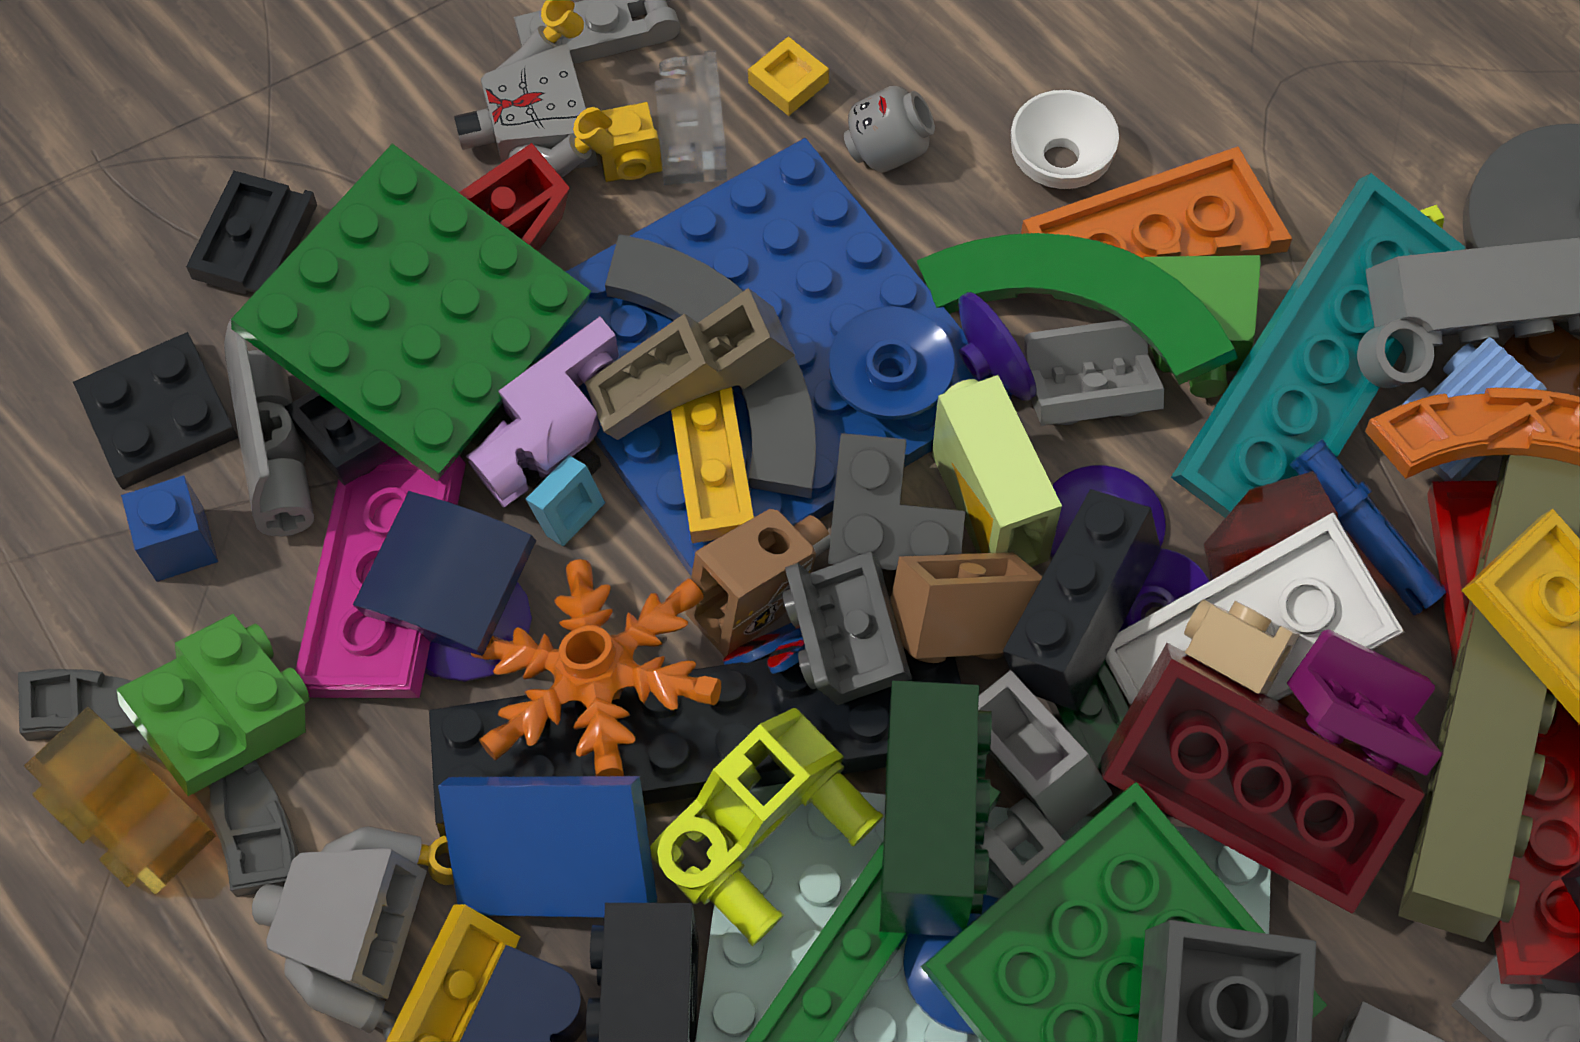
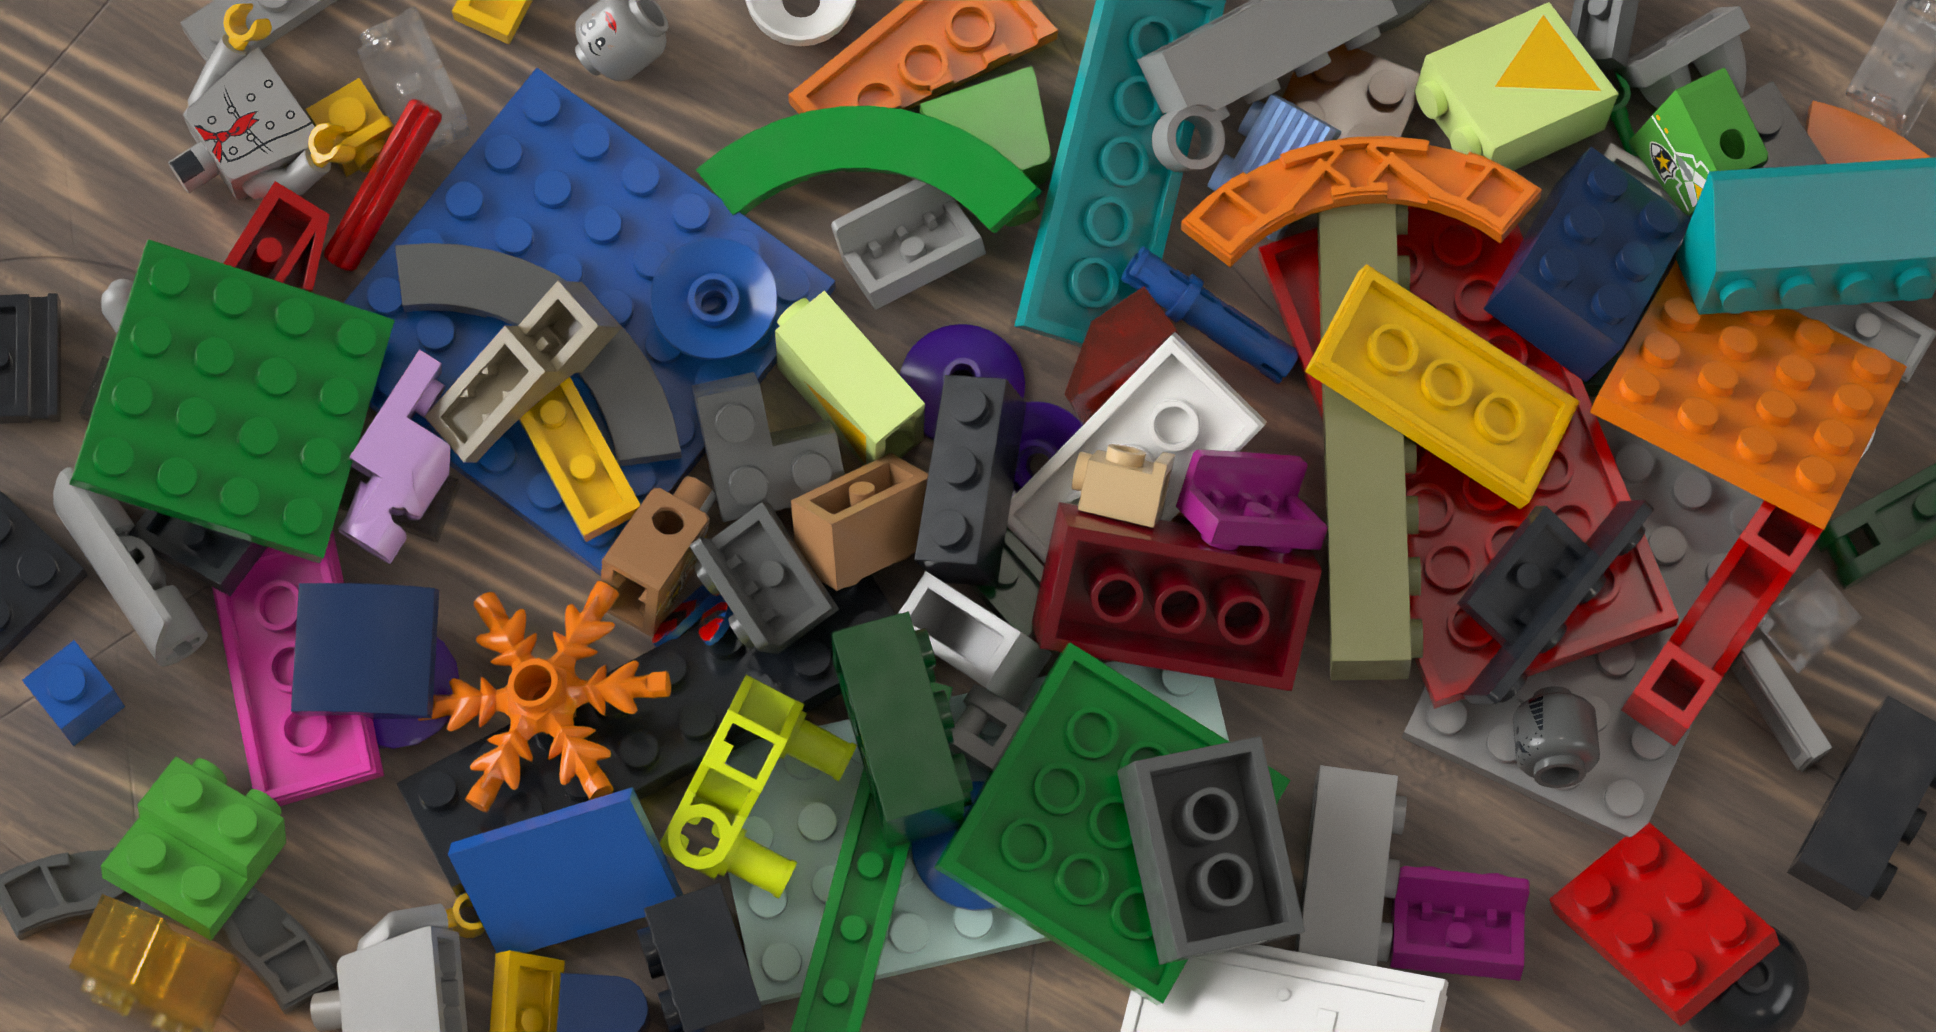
camera: 25 degrees left, 10 degrees up
medium azure tile [526,455,605,546] -> none
dark purple dish [958,292,1037,401] -> none
none -> red axle [324,99,442,271]

